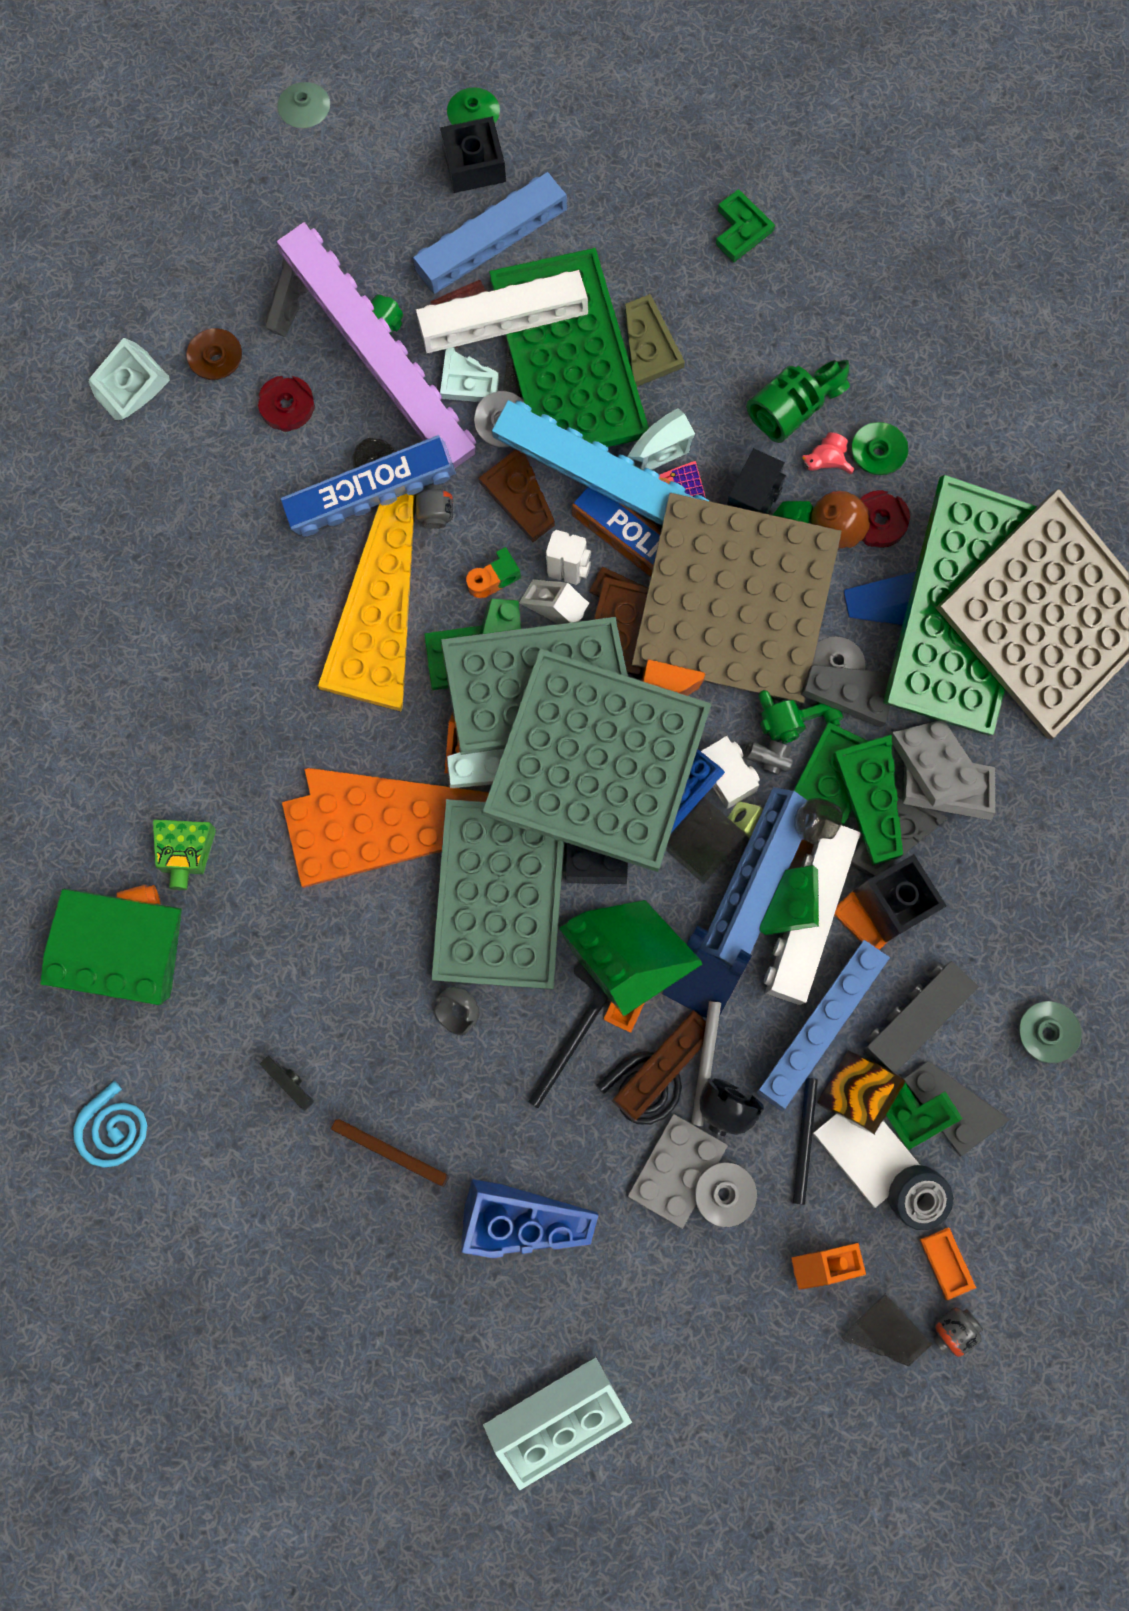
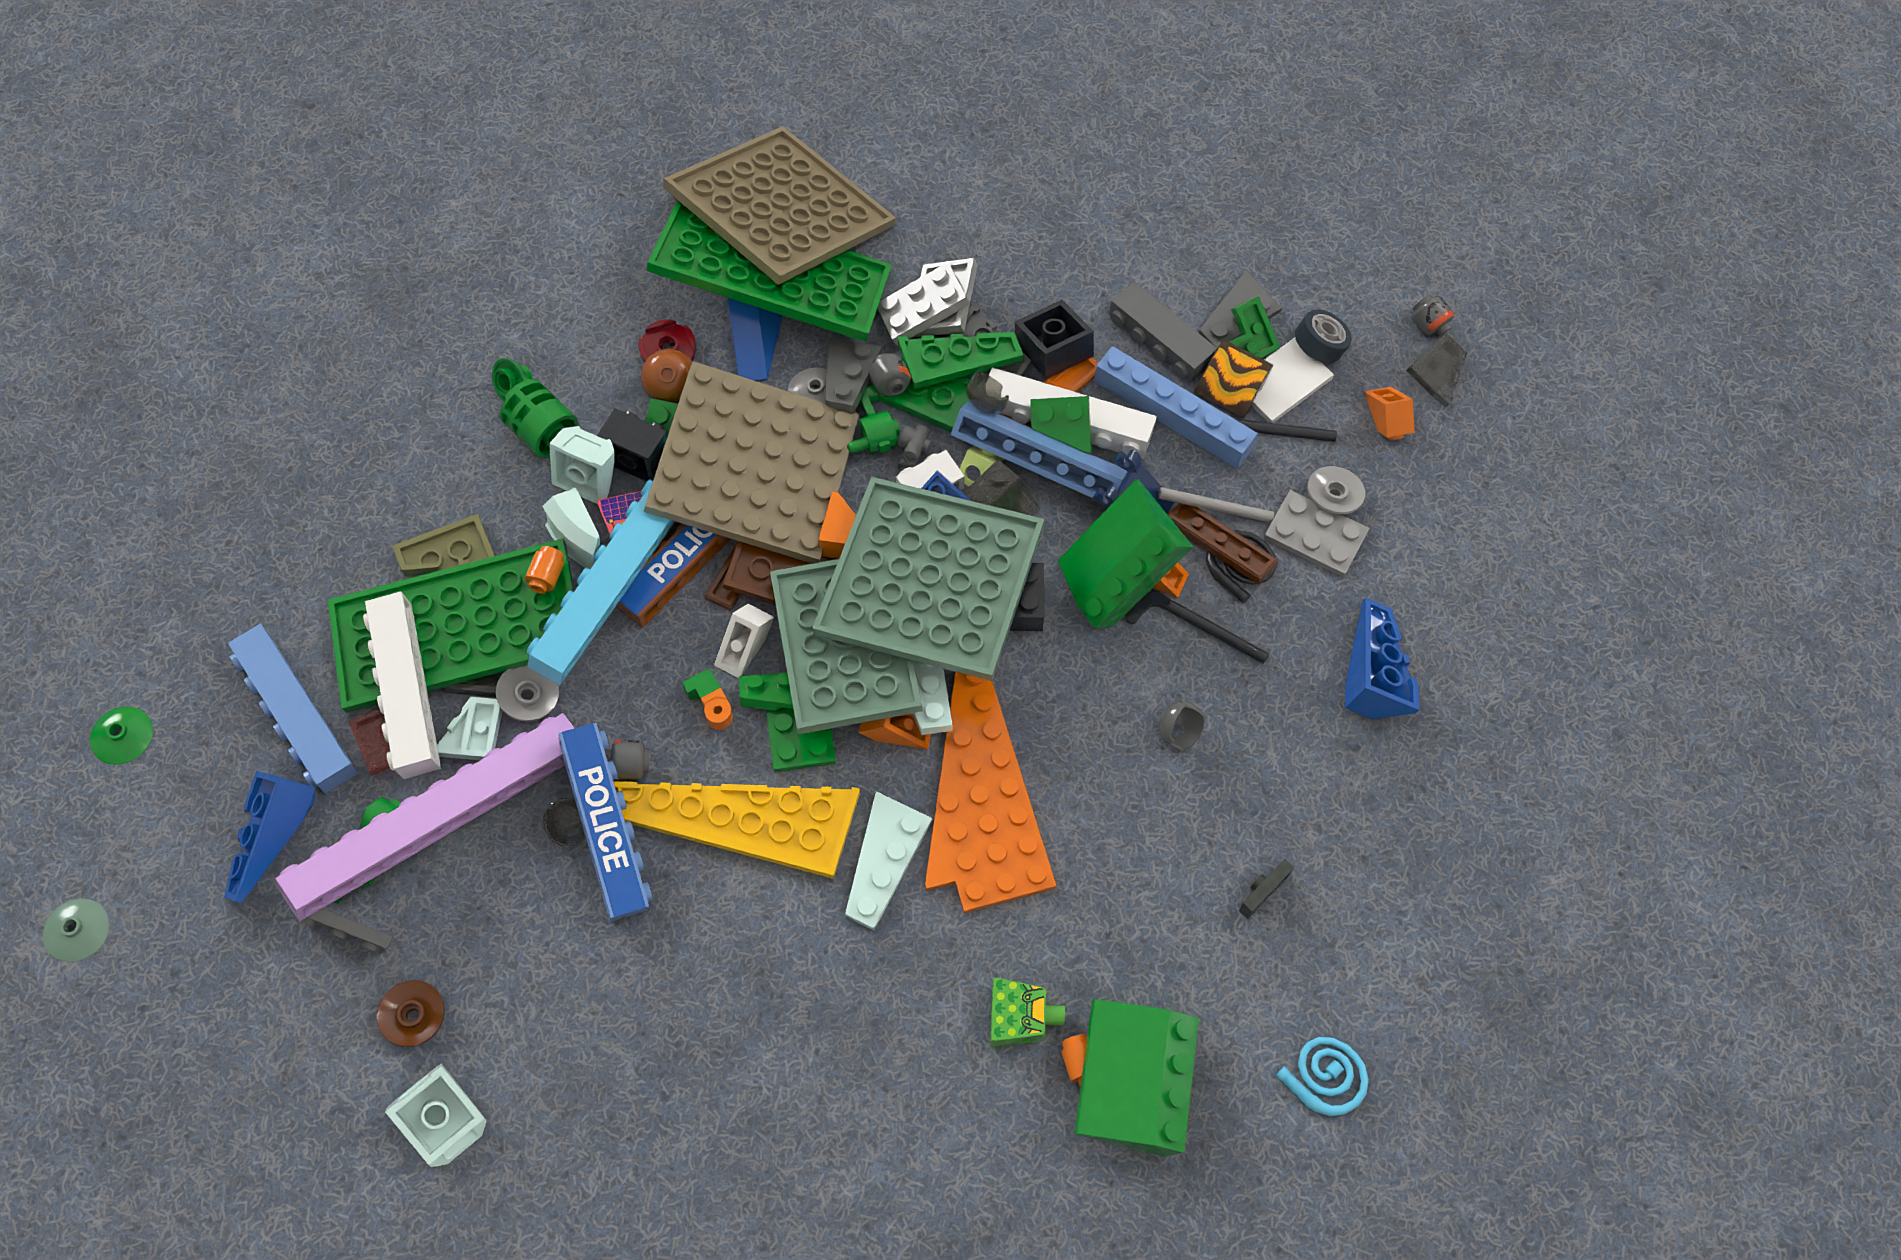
camera: 95 degrees left, 10 degrees down
dark red plate [258,376,315,432] -> none
reddish brown tile [331,1119,449,1187] -> none
sand green plate [432,799,564,990] -> none
black brick [440,116,506,193] -> none
reddish brown wing [479,449,555,542] -> none
light aqua slope [483,1357,632,1490] -> none
white brick [546,530,591,585] -> none
black cylinder [700,1078,764,1136] -> none
green plate [716,189,775,262] -> none
coral animal [802,432,854,474] -> none
green dish [851,422,908,475] -> none
orange tile [919,1227,976,1300] -> none
sand green dish [1019,1001,1082,1063] -> none
none -> blue wedge [224,771,315,903]
none -> orange brick [524,546,564,594]
none -> light aqua slope [550,426,614,504]
none -> light aqua wing [845,791,932,931]
none -> dark grey head [869,353,911,396]

